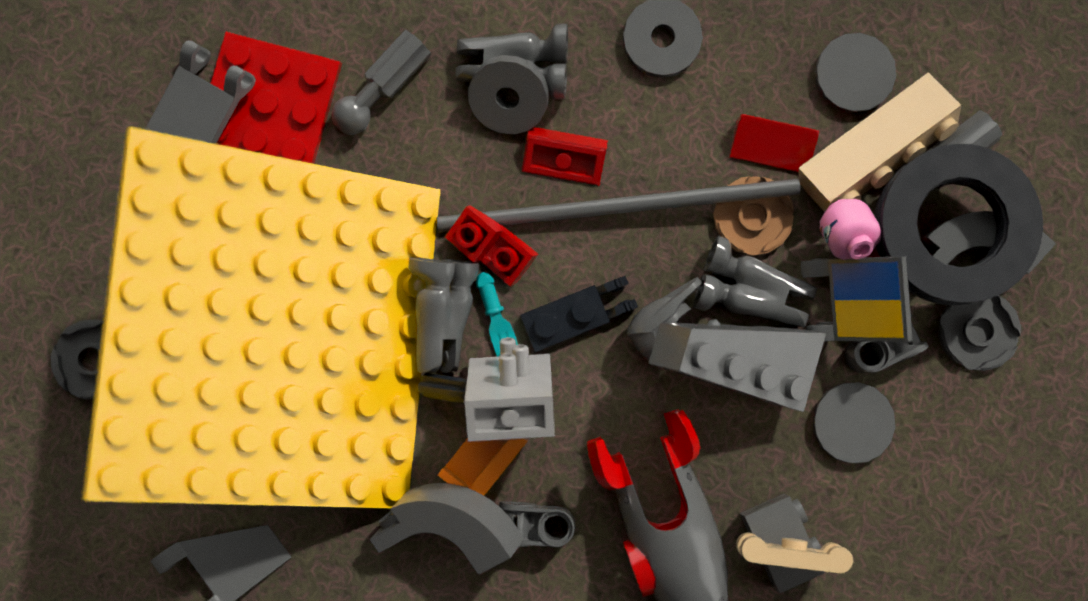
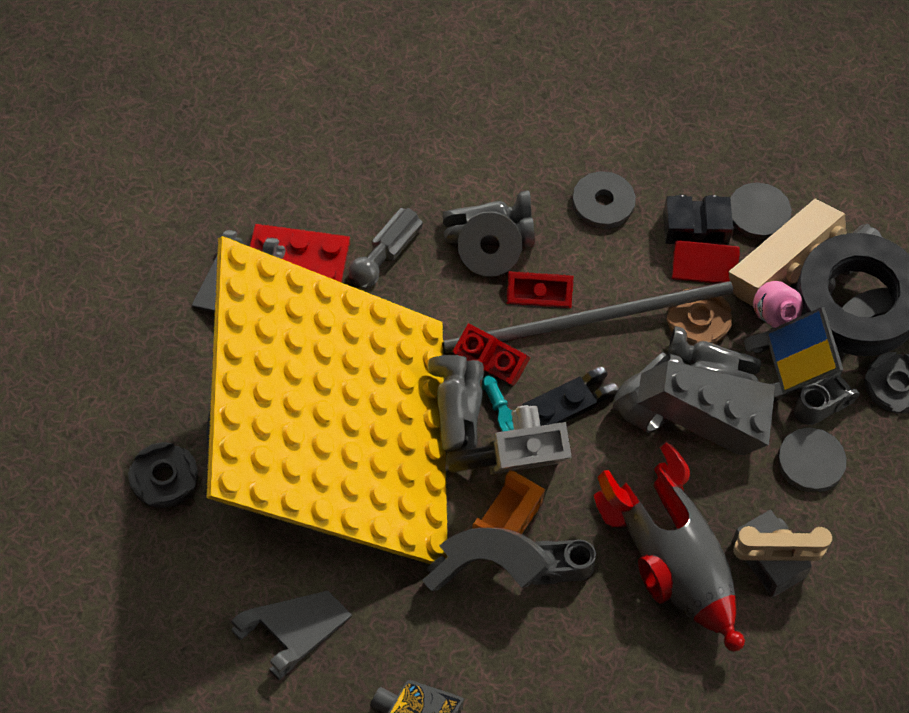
camera: 15 degrees left, 25 degrees down
none -> black brick [663,195,733,245]

